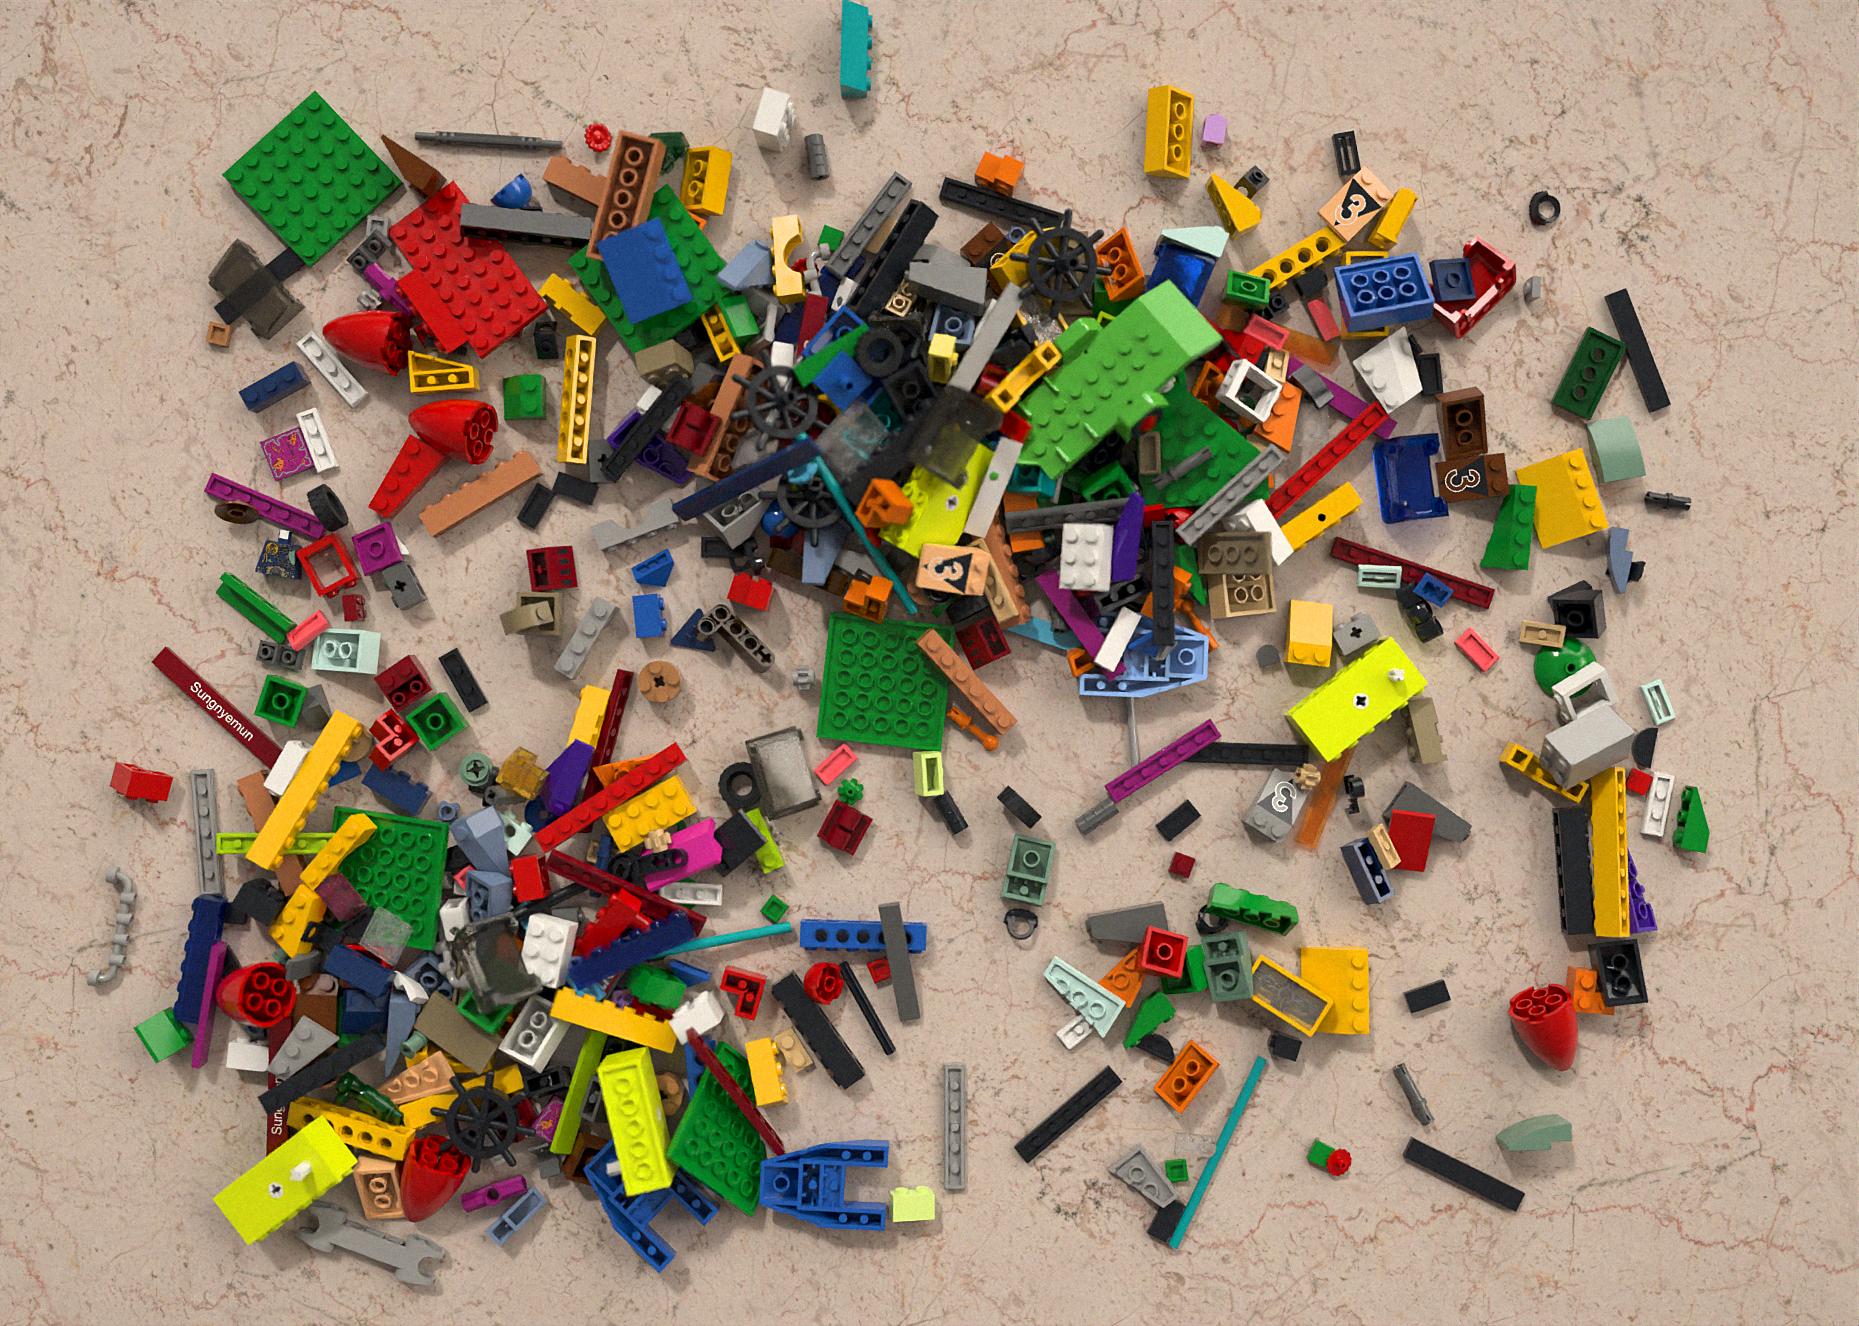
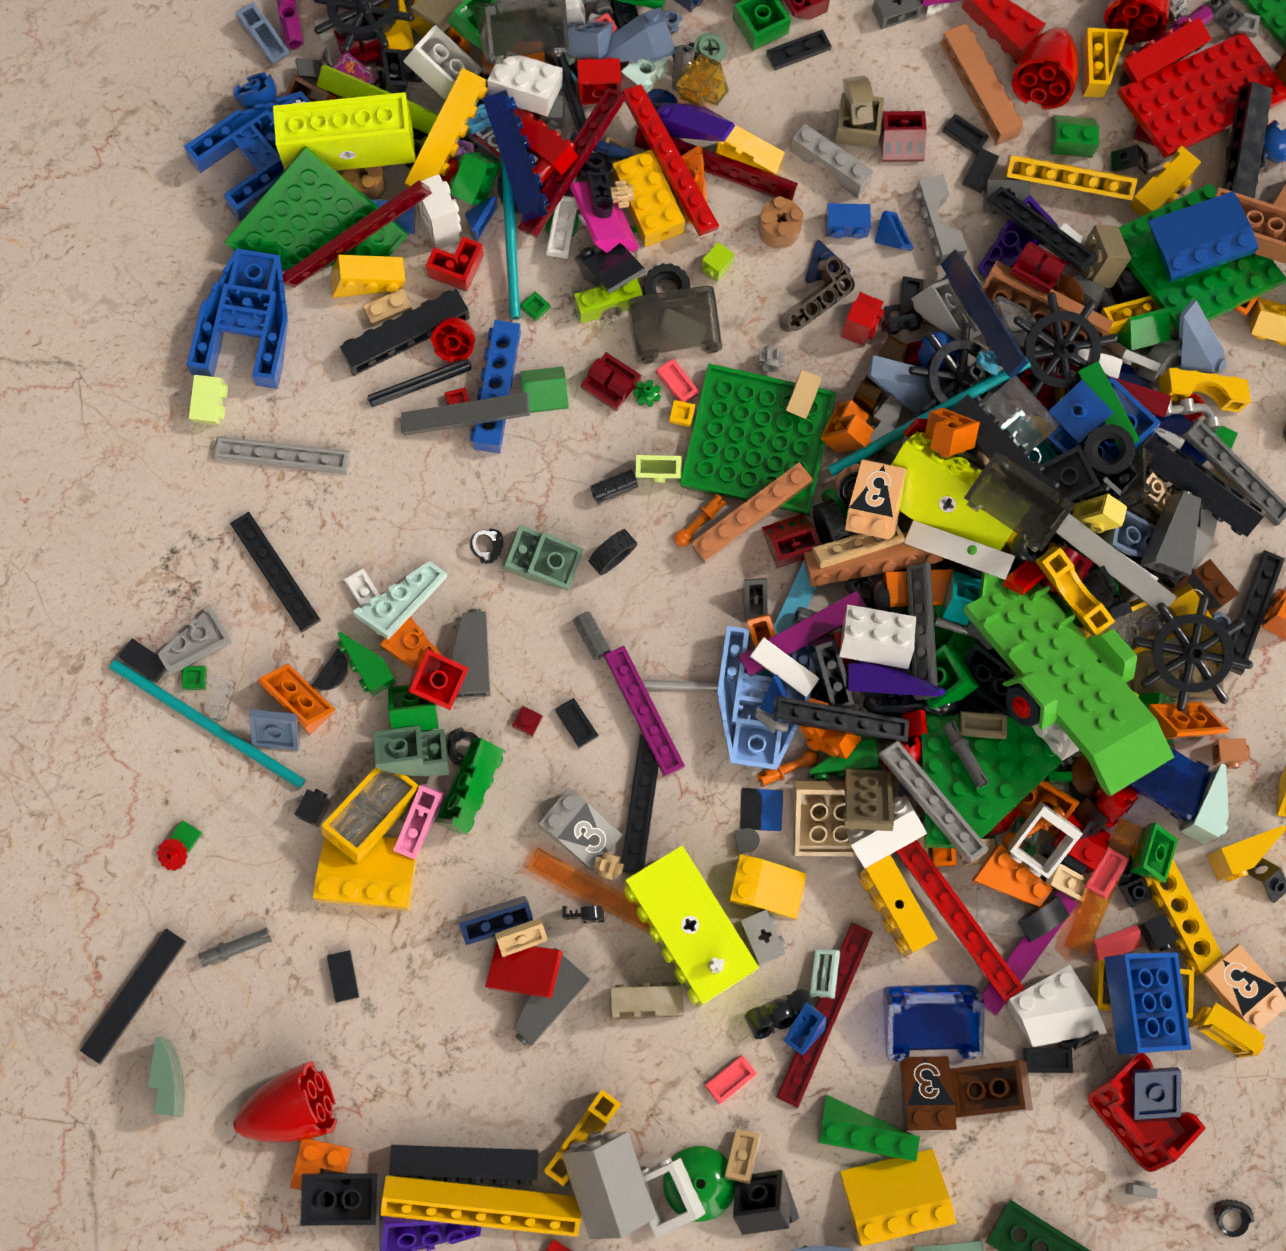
camera: 95 degrees right, 15 degrees down
none -> blue cylinder [233,72,277,110]
none -> sand blue plate [249,709,300,751]
none -> bright pink slope [393,784,446,859]
none -> green slope [520,366,569,413]
none -> yellow plate [669,400,695,428]
none -> lime brick [701,242,735,281]
none -> sticker [740,788,783,831]
none -> dark grey slope [742,578,768,621]
none -> tan slope [785,369,822,419]
none -> nougat brick [1211,738,1250,769]

